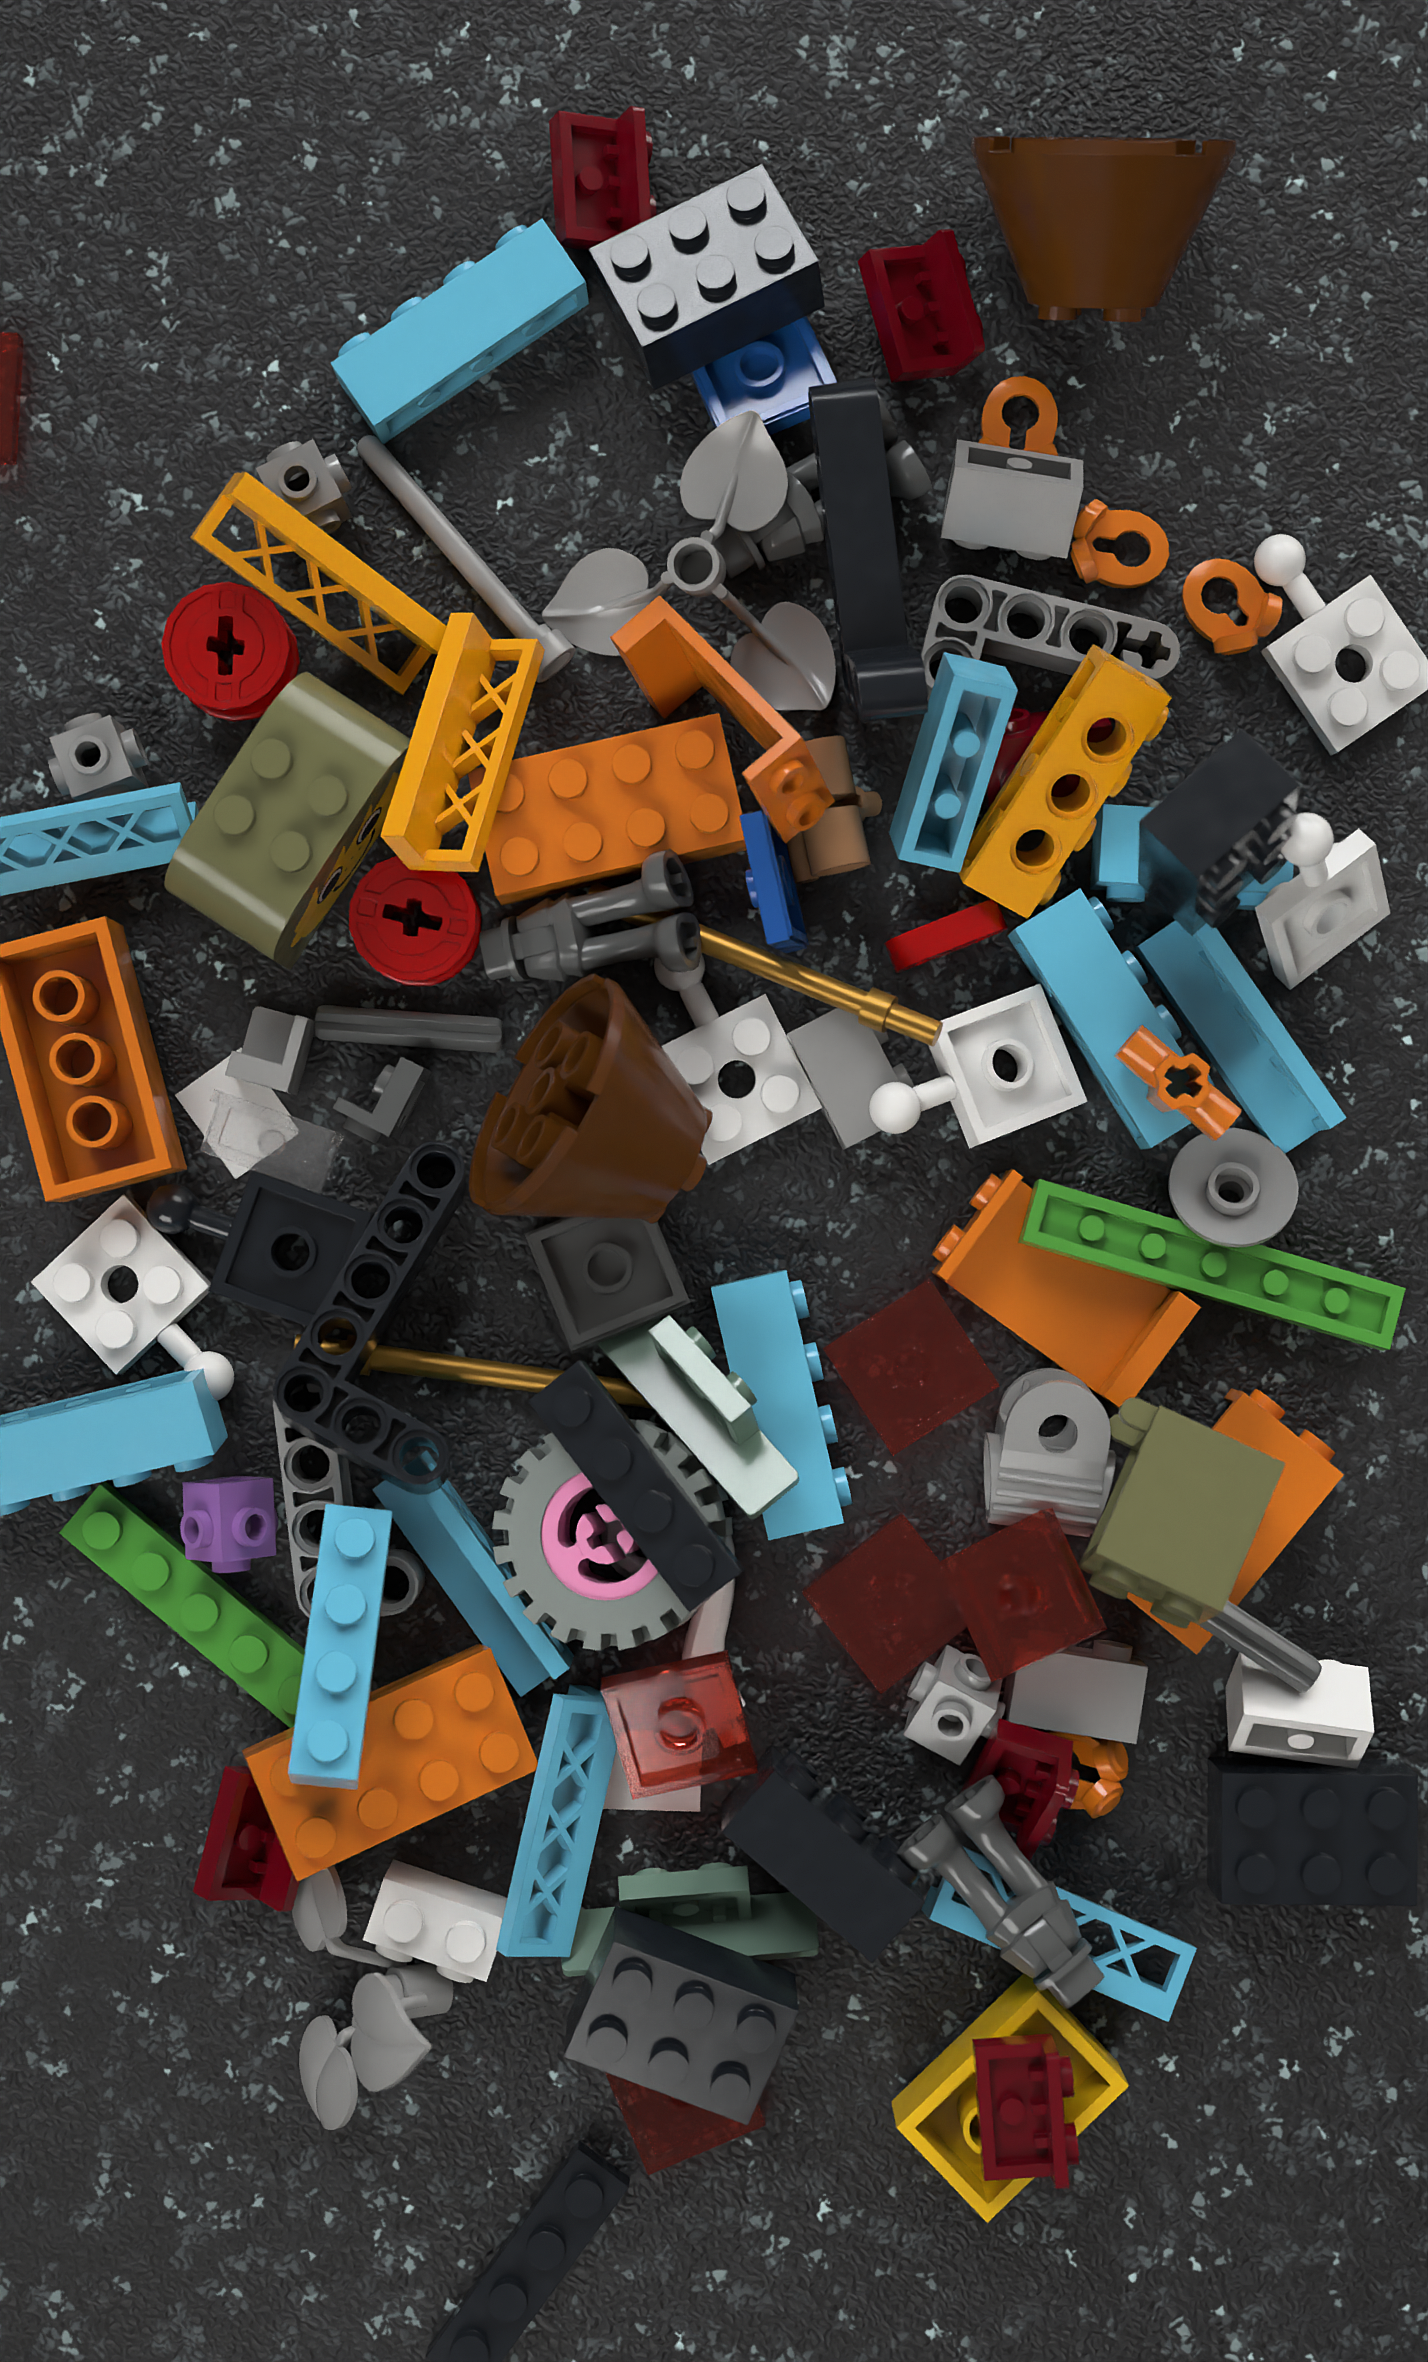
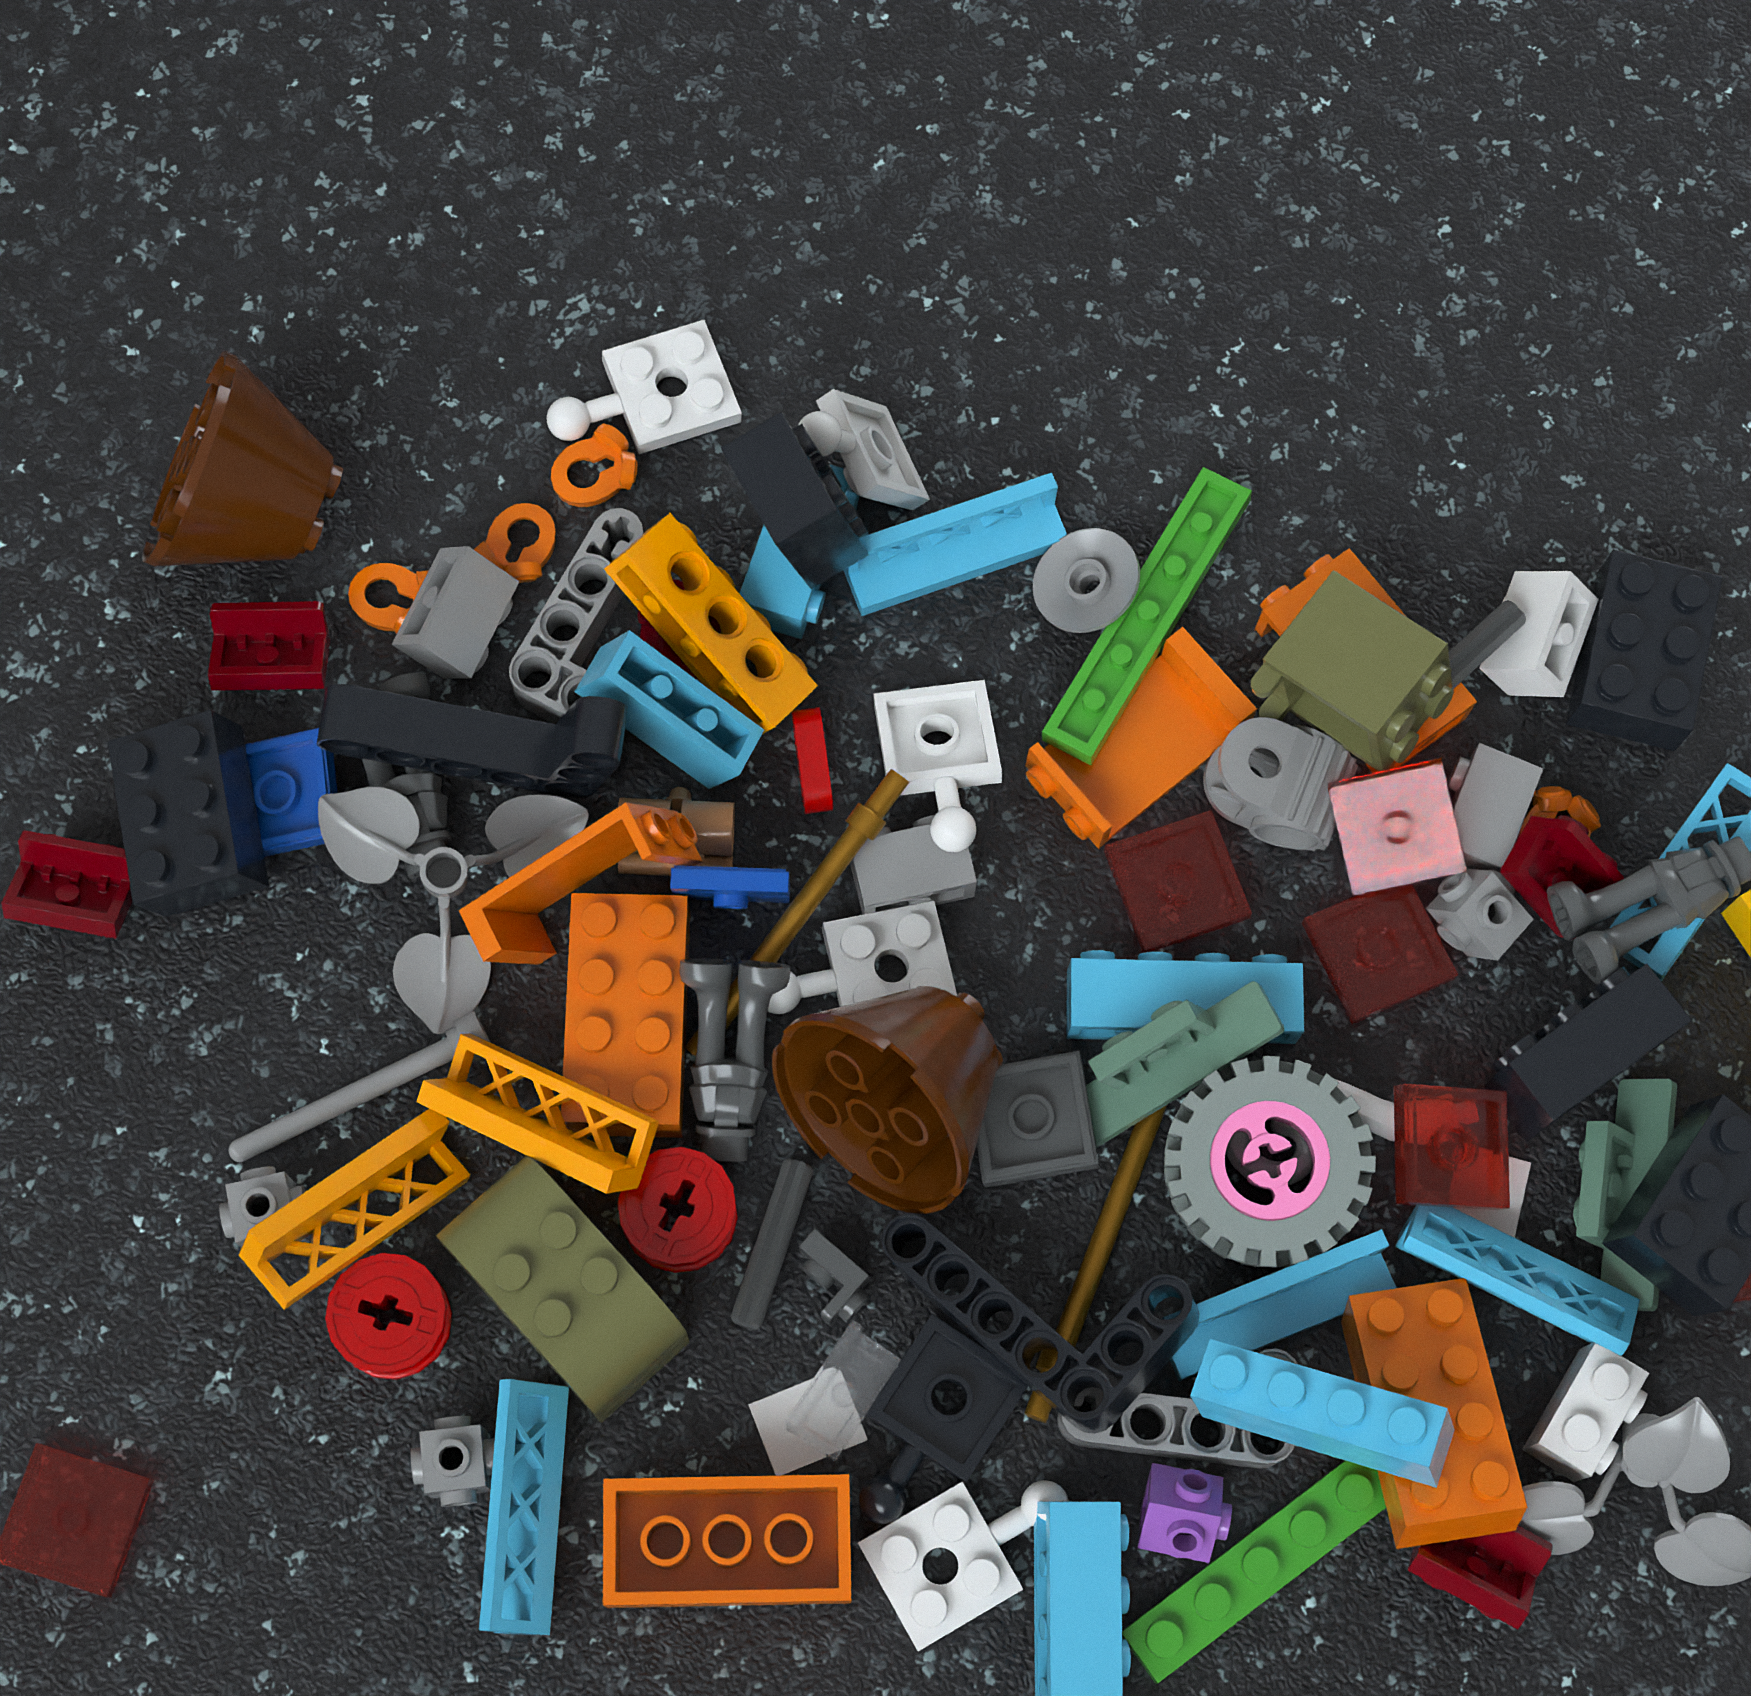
camera: 85 degrees left, 15 degrees down
light grey panel [225,1006,315,1095] -> none
medium azure brick [331,218,589,444] -> none
black plate [528,1360,745,1613] -> none
medium azure brick [1008,889,1215,1150] -> none
orange axle [1114,1025,1242,1141] -> none

